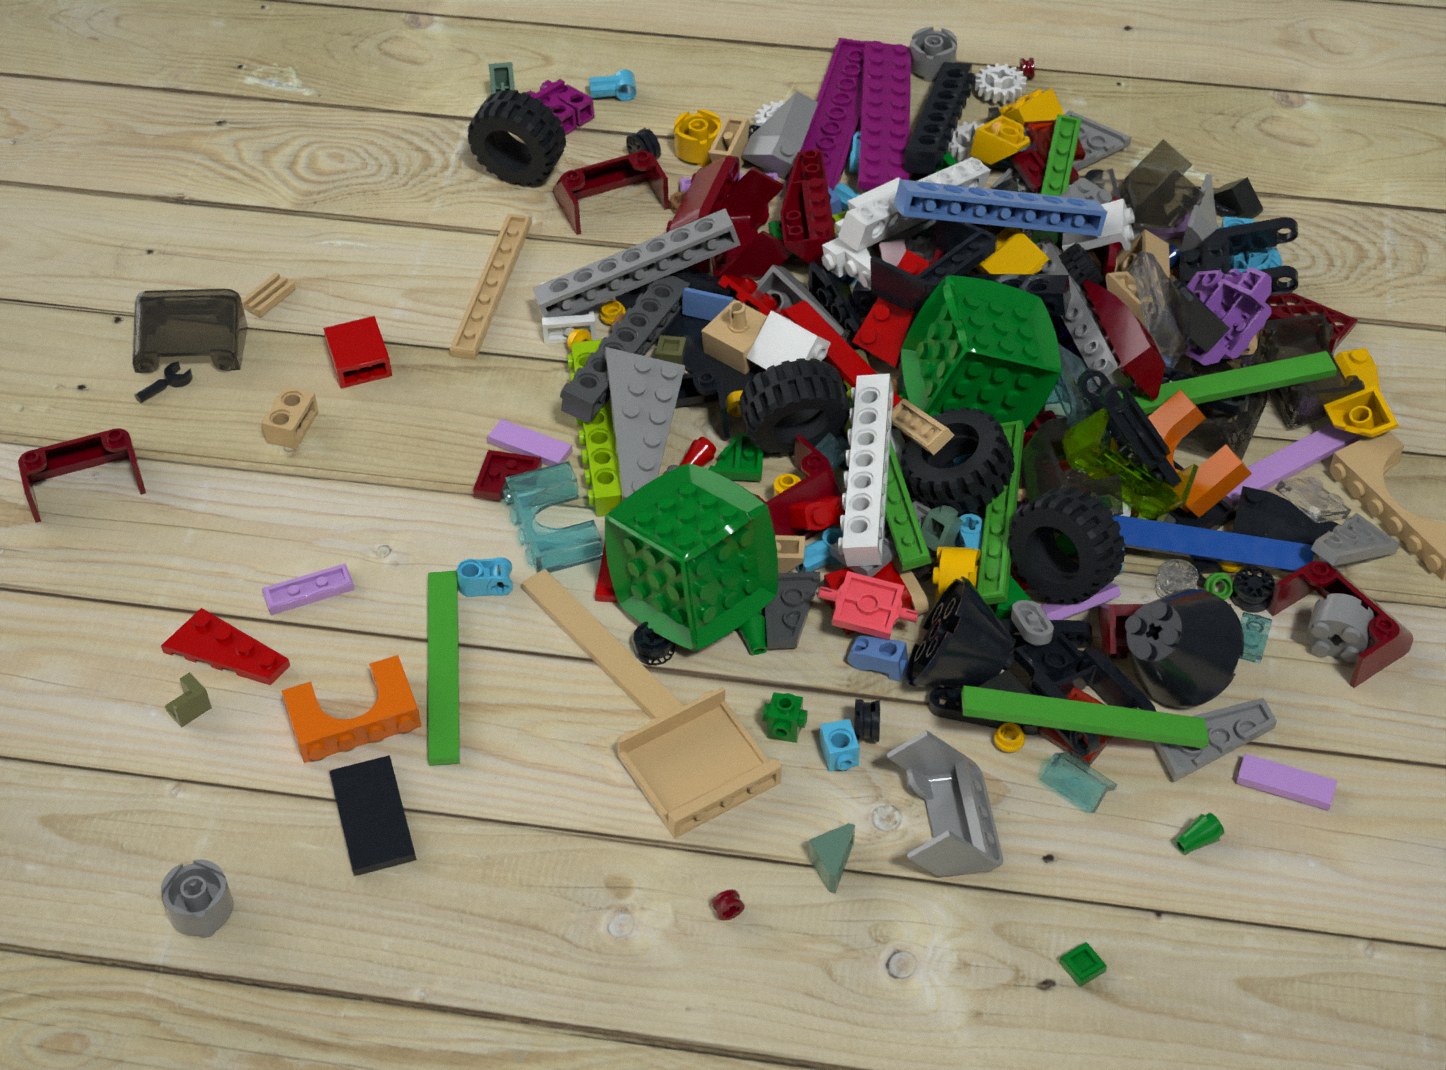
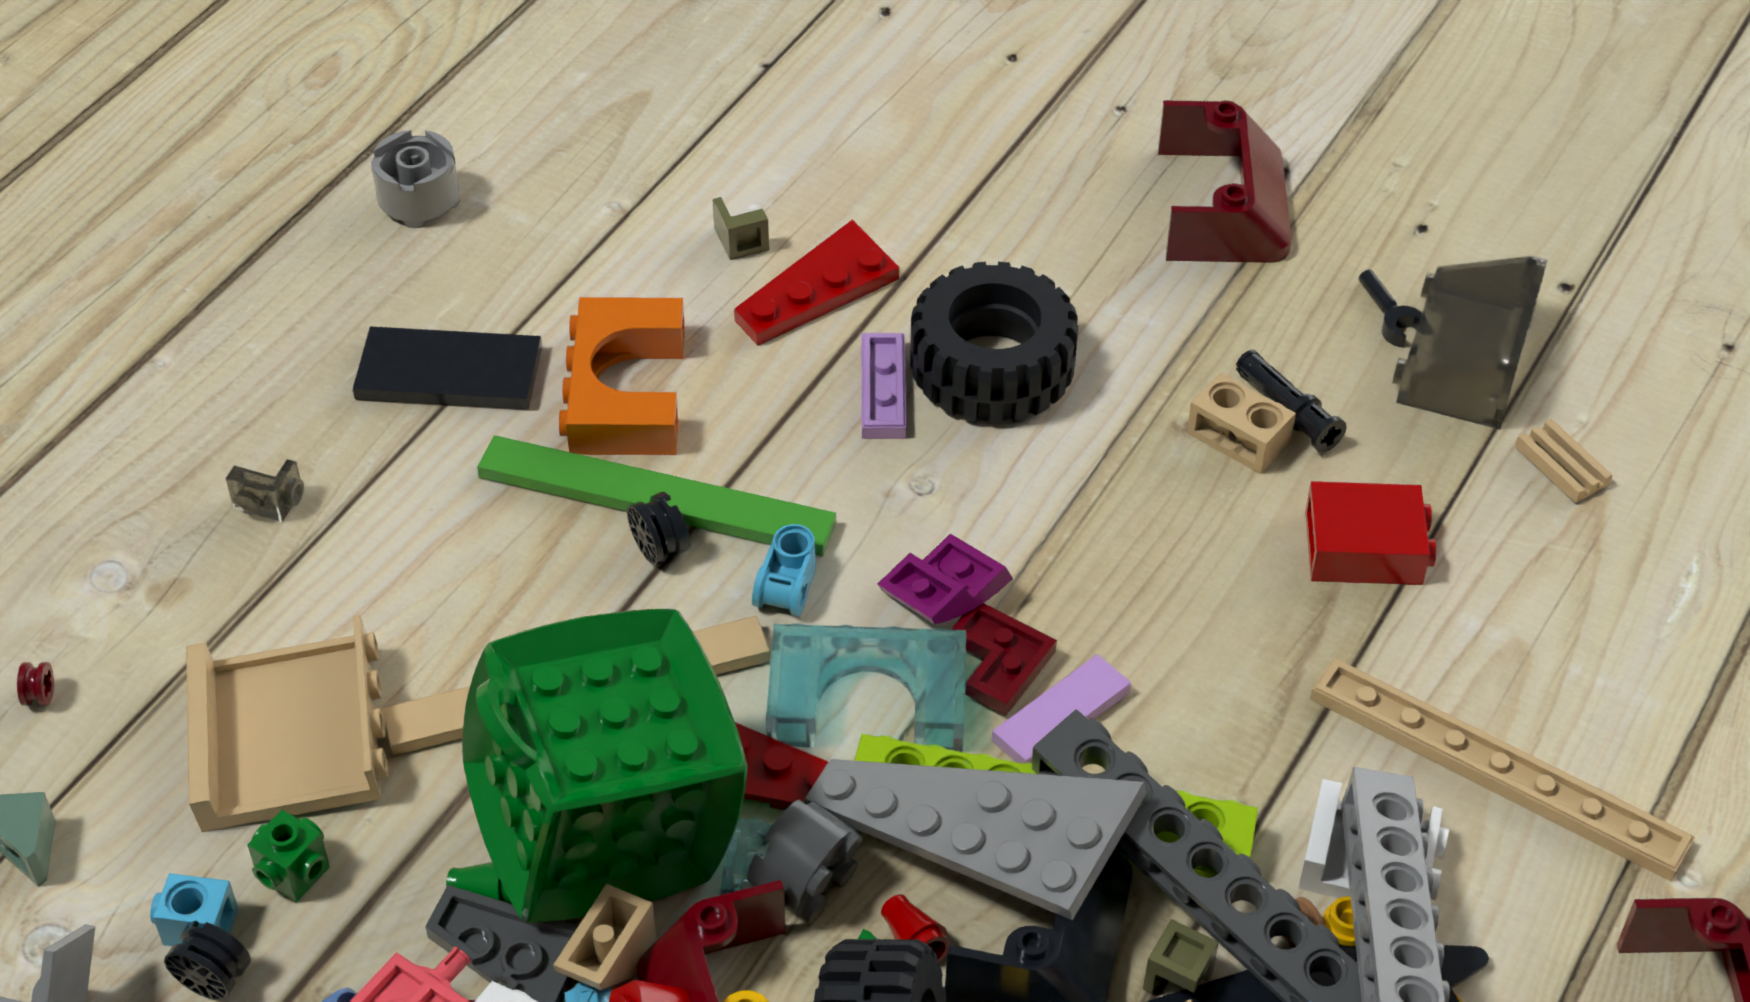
camera: 110 degrees right, 0 degrees up
yellow plate [567,329,591,351] -> none
none -> clear smoke bracket [225,459,304,522]
none -> black wheel [627,492,690,565]
none -> magenta slope [877,533,1013,625]
none -> black tyre [910,261,1079,424]
none -> black pin [1236,350,1347,452]

